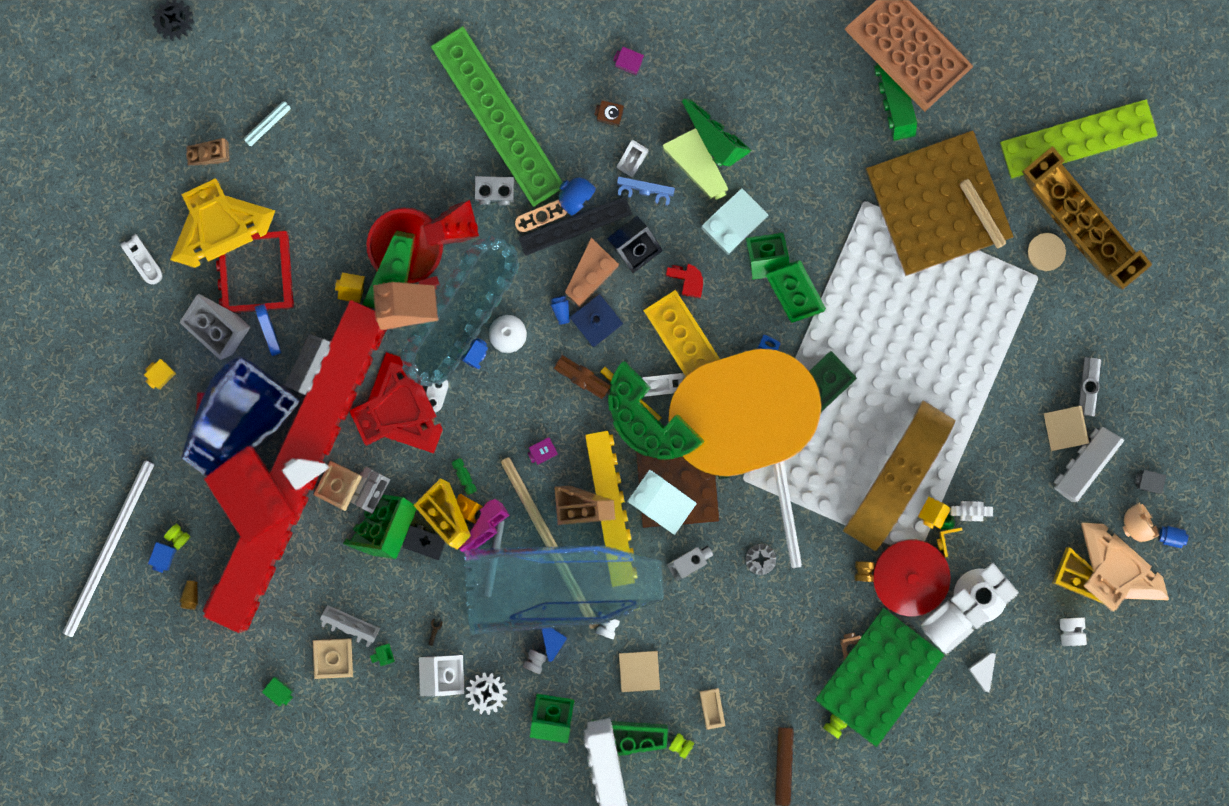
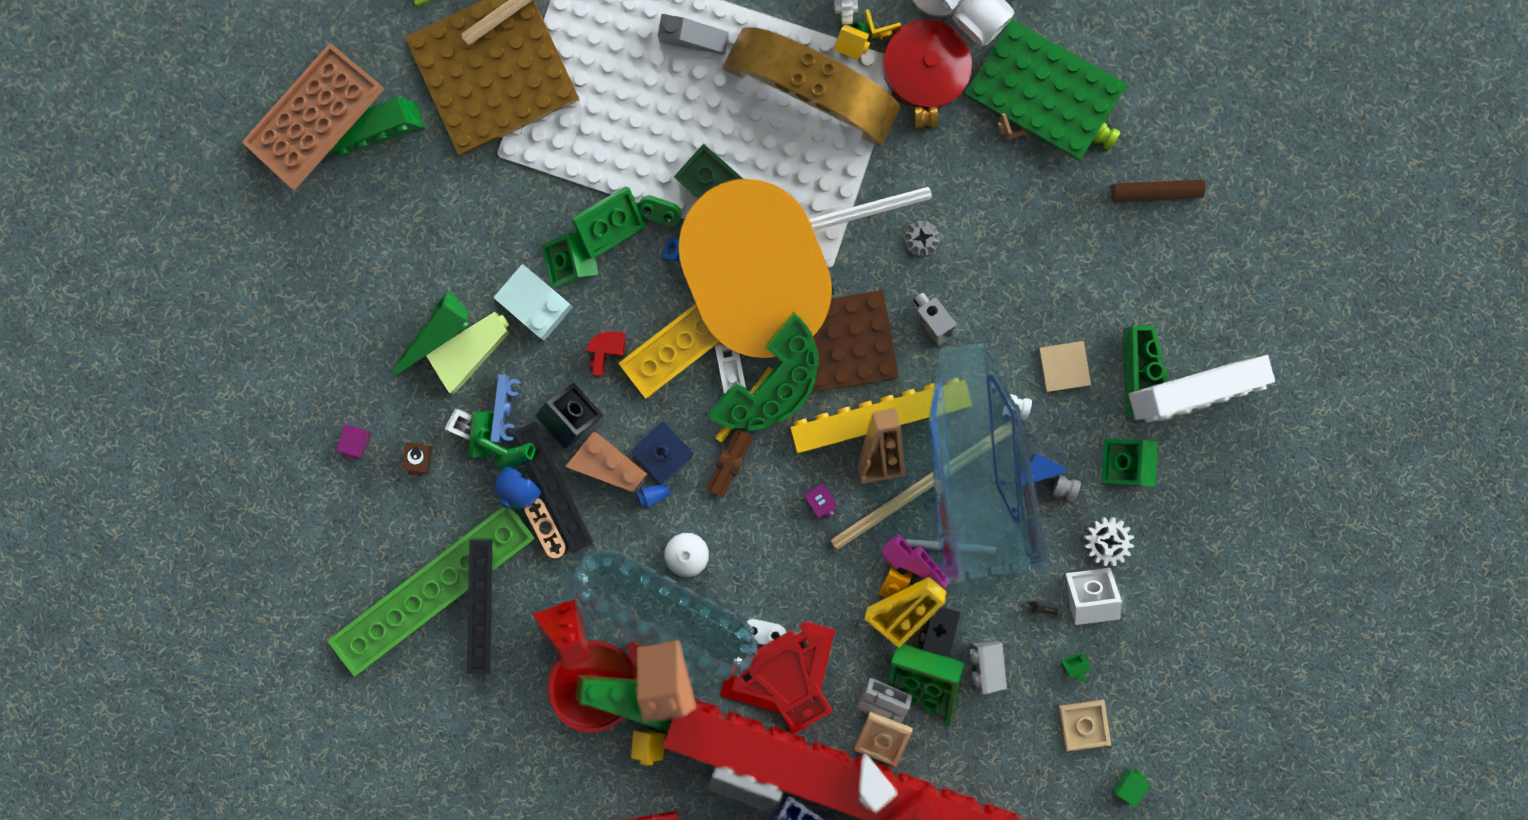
camera: 90 degrees left, 0 degrees up
light grey plate [320,605,380,647] -> none
green axle [452,458,477,495] -> none
blue brick [458,338,488,369] -> none
light grey brick [475,176,514,206] -> none
light aqua slope [627,470,697,535] -> none
lime wheel [668,733,694,759] -> none
tan tile [700,688,725,730] -> none
none -> black plate [467,538,493,674]
none -> green plate [469,411,494,457]
none -> green piece [476,437,536,470]
none -> green plate [637,195,682,227]
none -> slope [658,14,729,55]
none -> light grey slope [969,641,1007,694]

